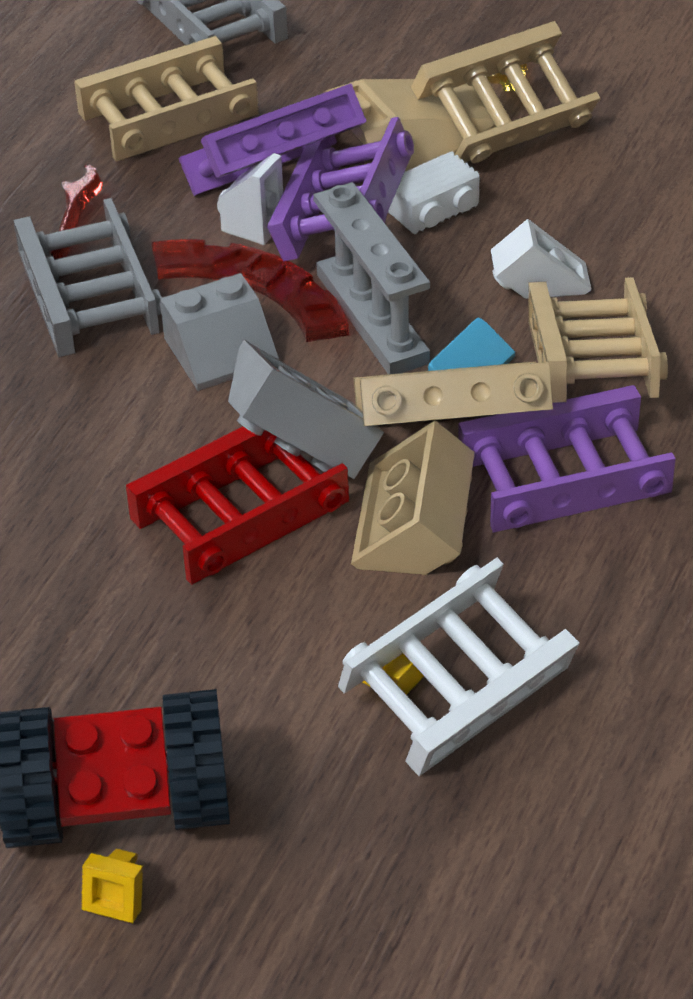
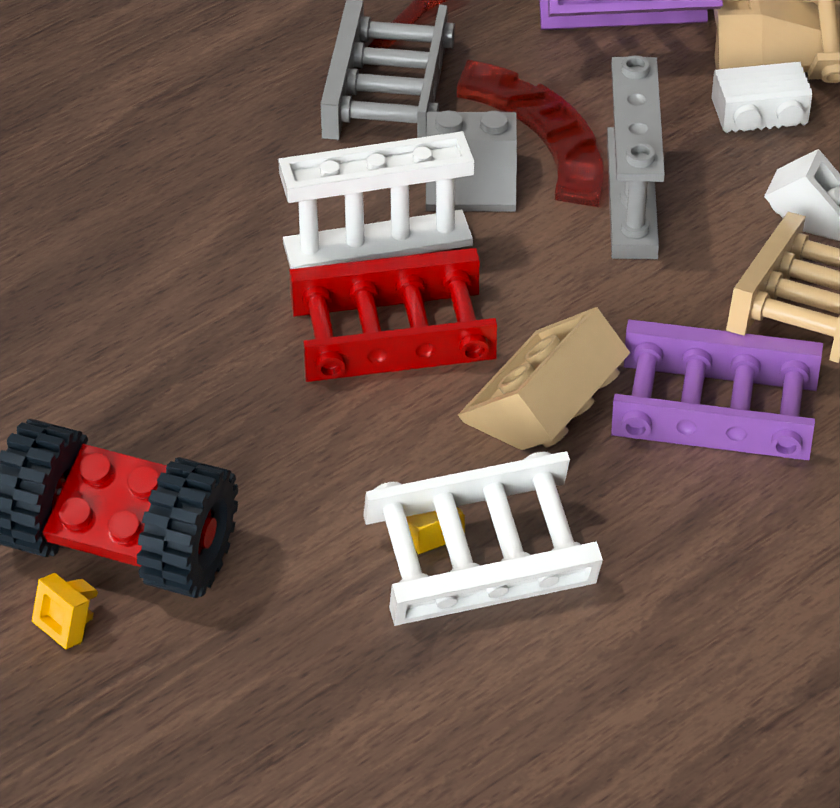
camera: 25 degrees right, 0 degrees up
white slope [217,153,283,245] -> none
light grey slope [228,340,384,479] -> none
medium lavender fence [267,116,414,261] -> none
tan fence [353,362,553,426] -> none
medium azure slope [428,317,515,371] -> none
none -> white fence [278,131,474,269]

